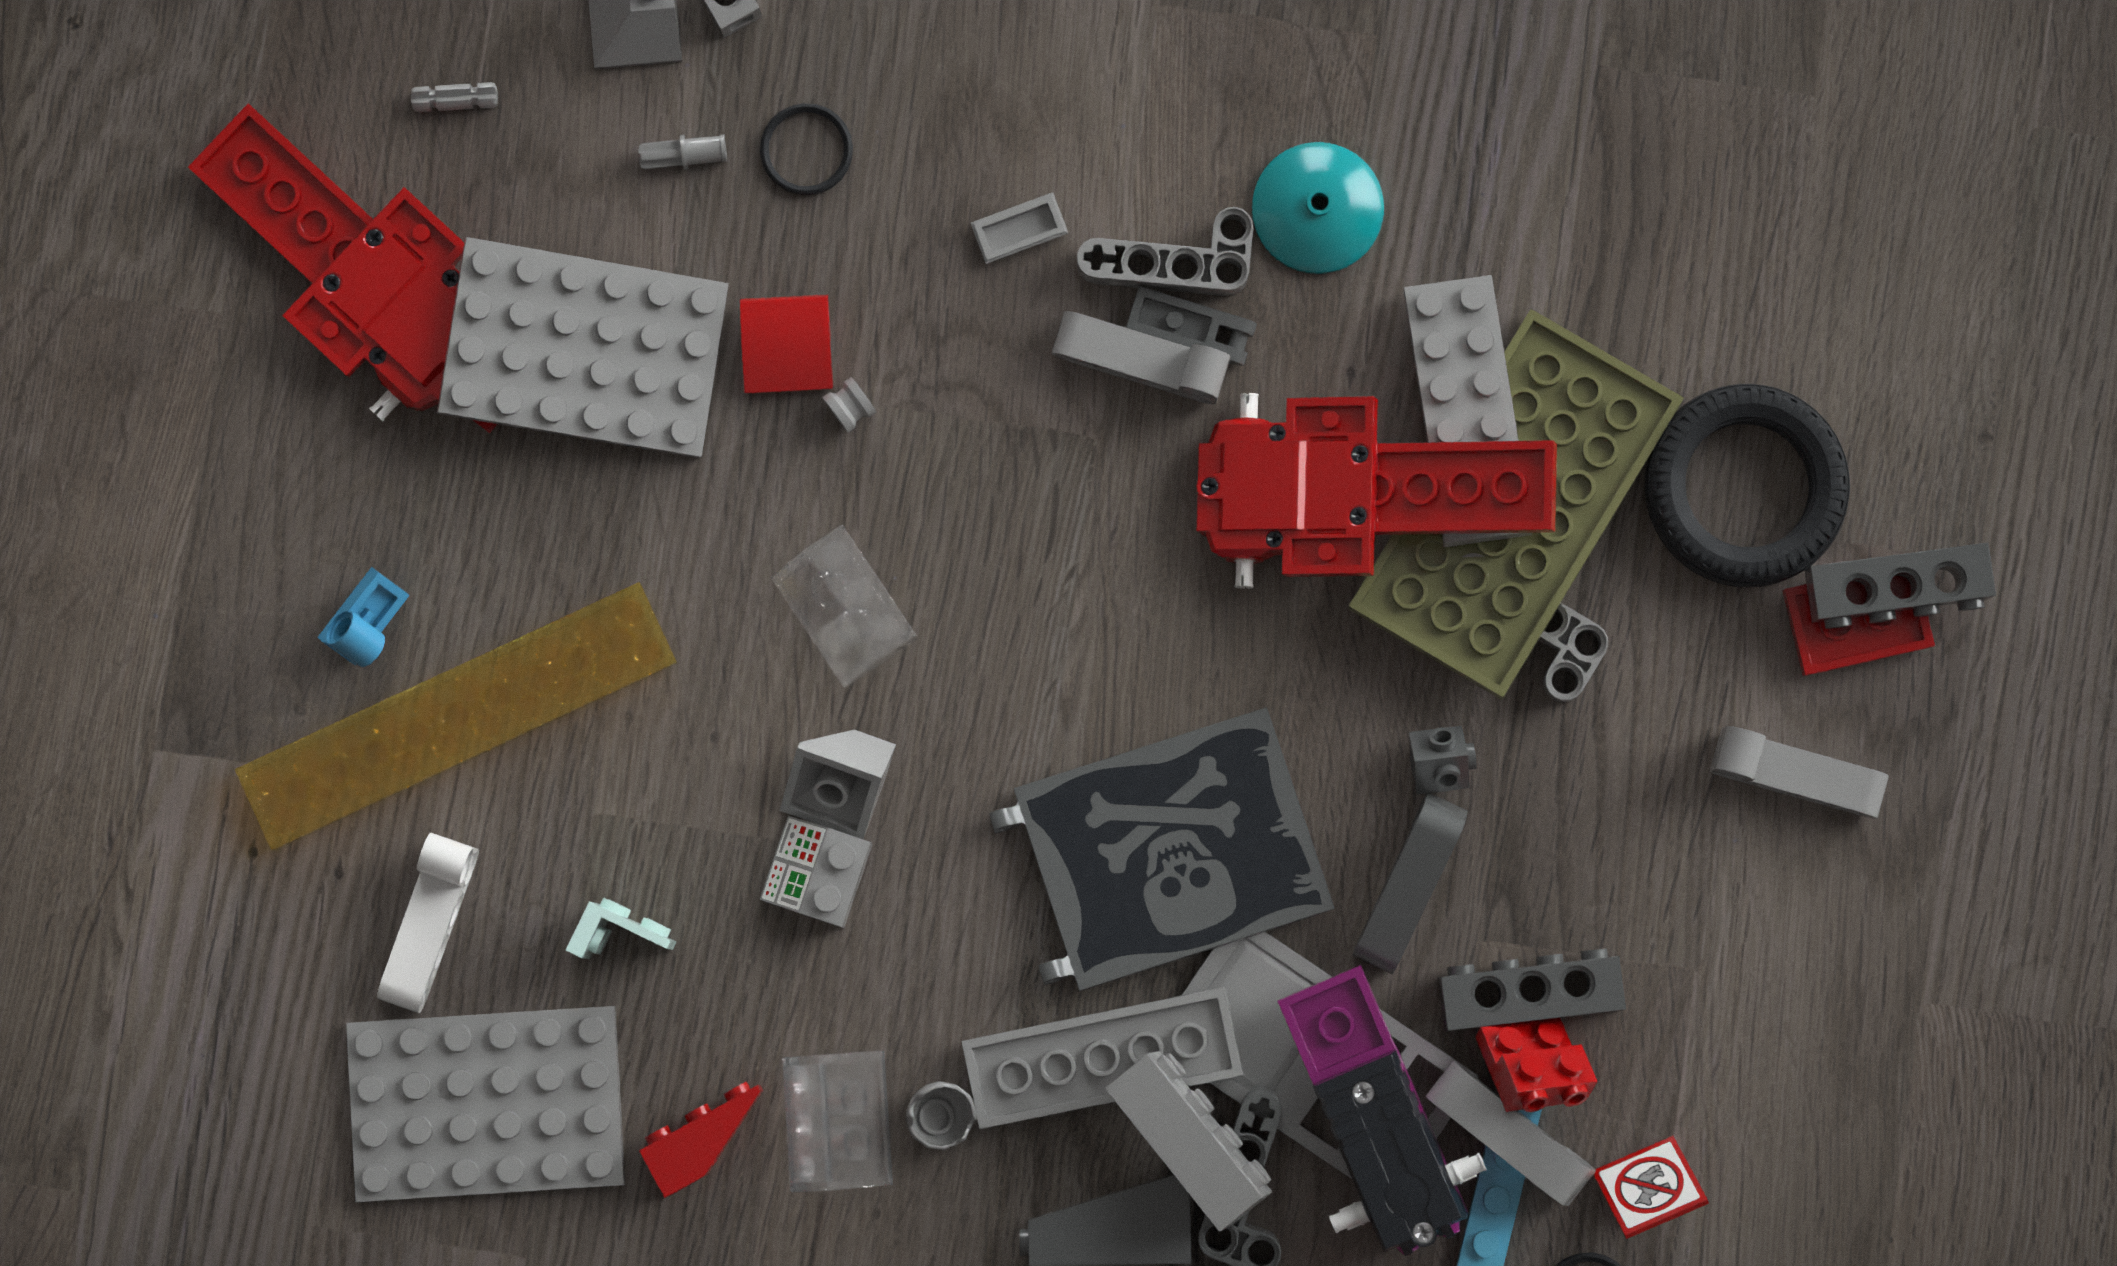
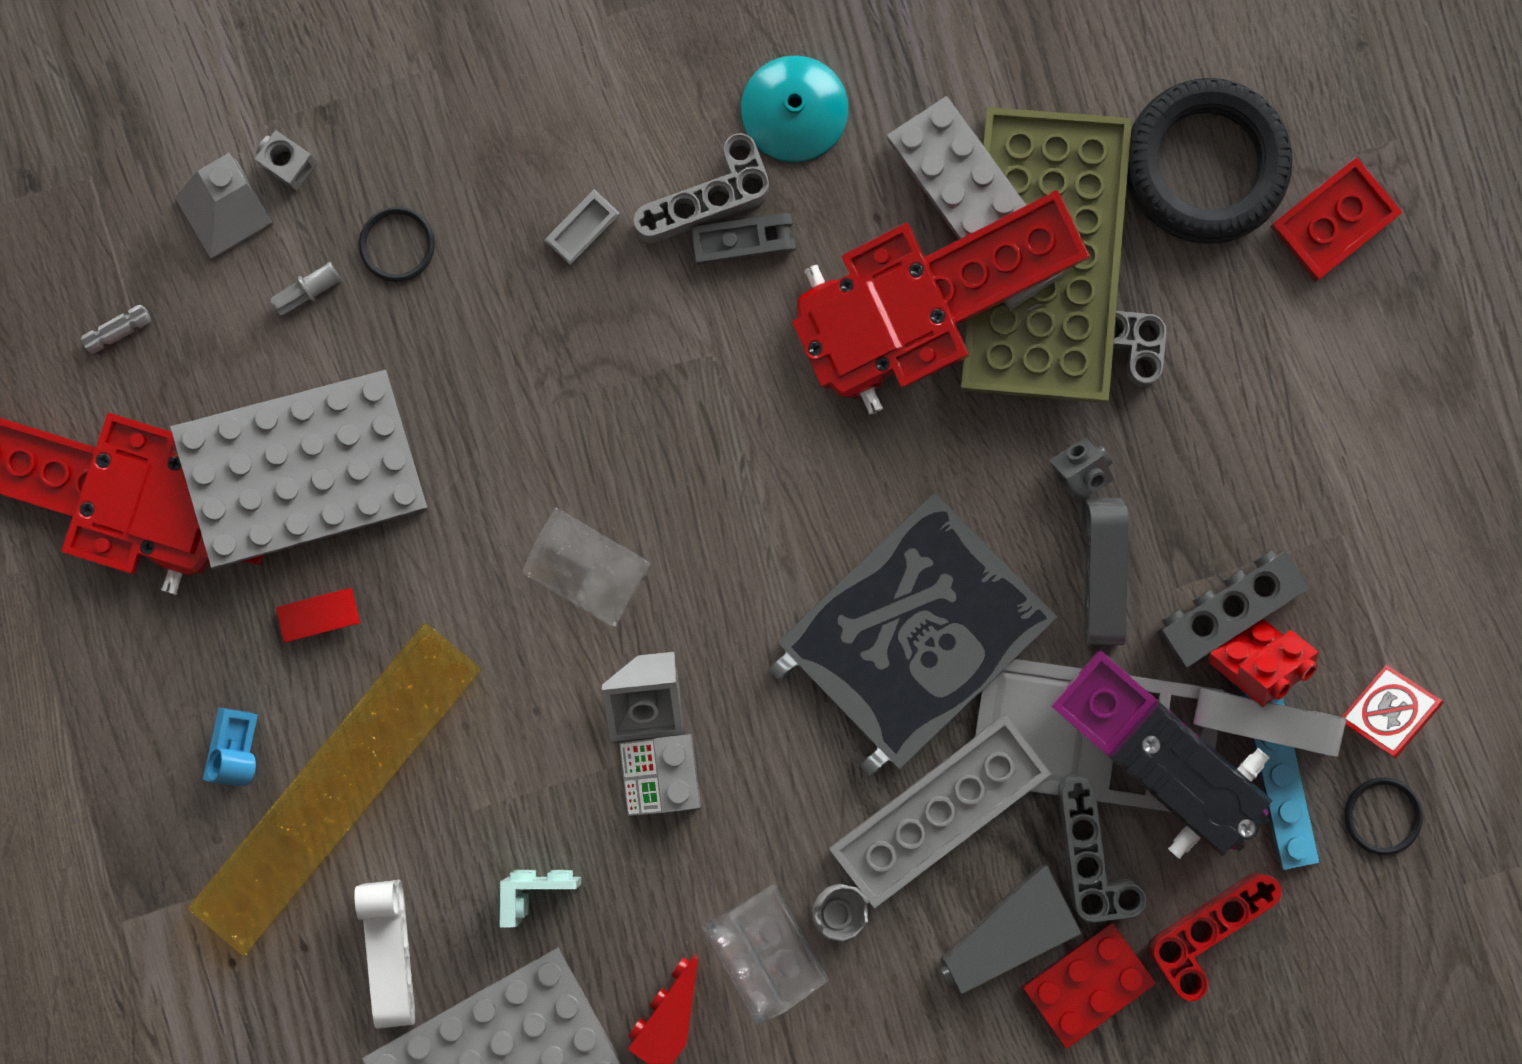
camera: 25 degrees left, 0 degrees up
red slope [740,295,833,393] -> none
light grey wheel [822,377,877,433] -> none
light grey beam [1051,311,1230,405] -> none
light grey brick [1105,1051,1272,1232] -> none
light grey beam [1710,726,1889,819] -> none
dark grey brick [1804,542,1996,629] -> none
none -> red slope [276,588,361,643]

